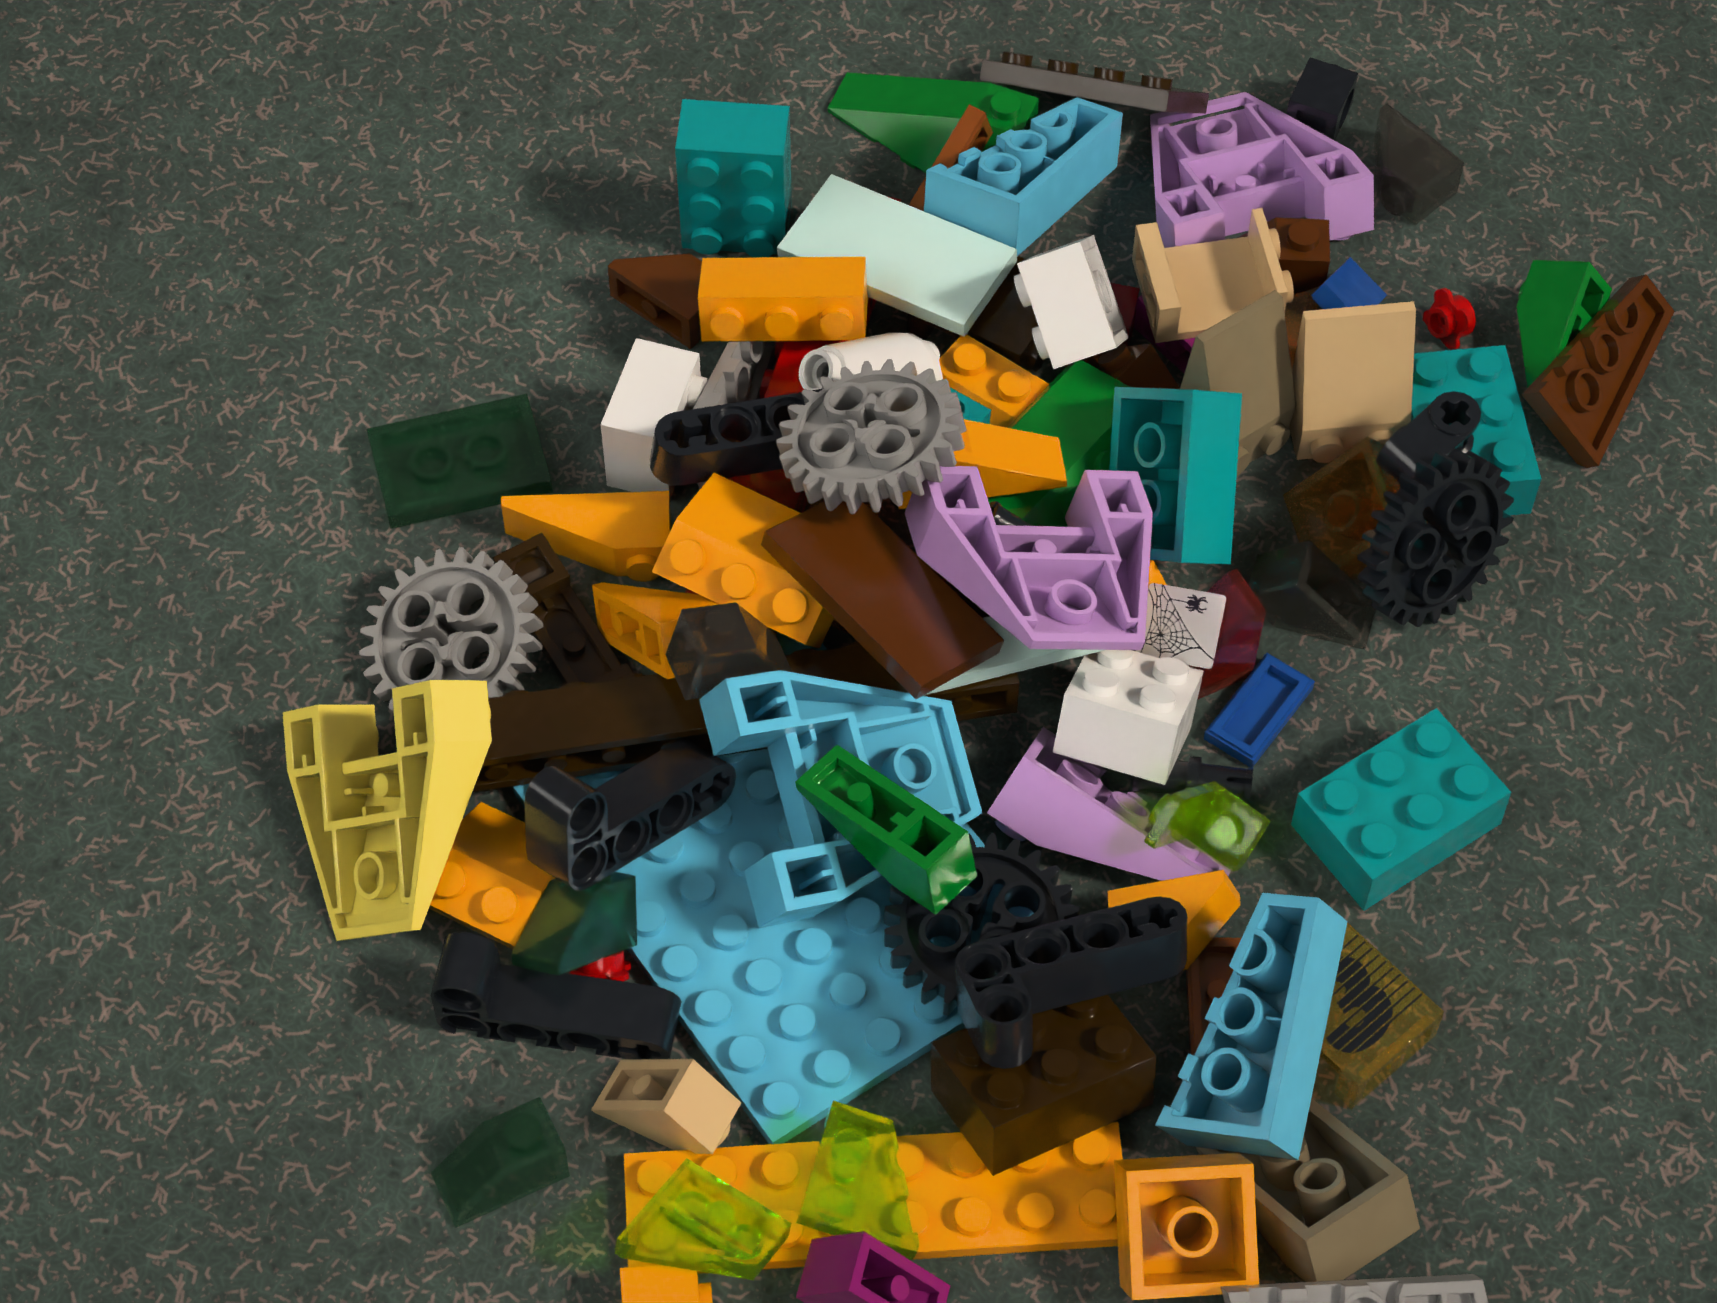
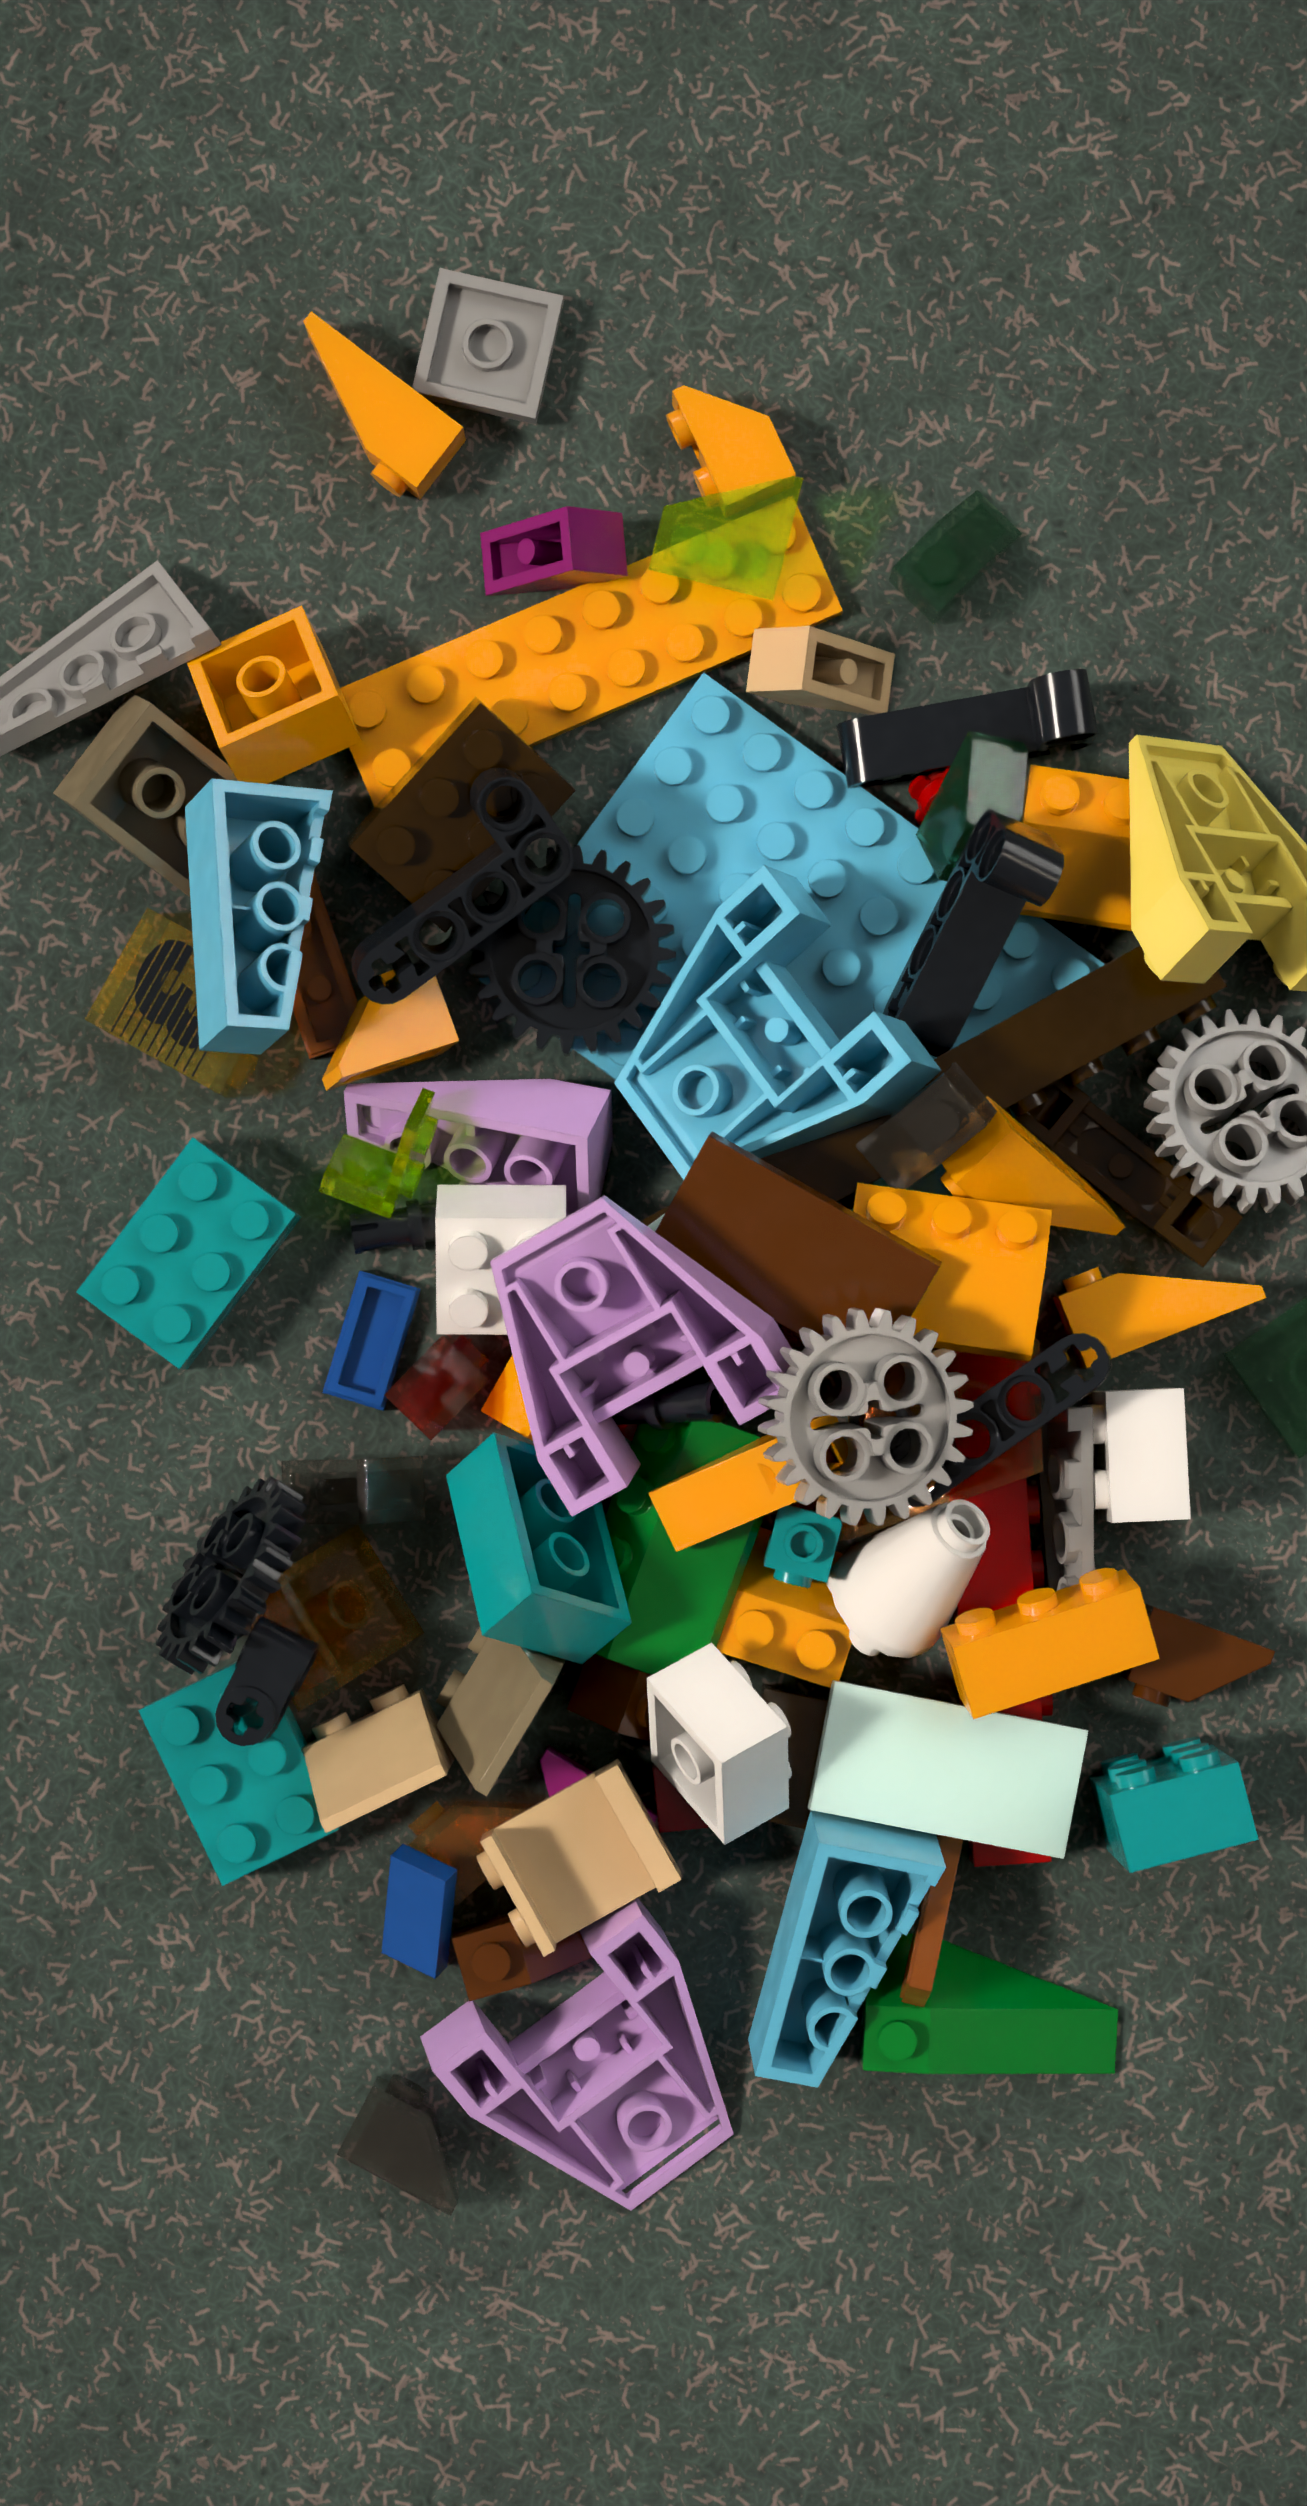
camera: 160 degrees right, 30 degrees up
green slope [795,745,977,915] -> none
clear neon green wing [796,1101,920,1260] -> none
dark brown wing [980,51,1209,114] -> none
white sticker [1136,583,1226,669] -> none
black brick [1287,57,1358,141] -> none
red plate [1423,288,1476,350] -> none
green slope [1516,260,1612,389] -> none
reddish brown wing [1522,274,1675,468] -> none

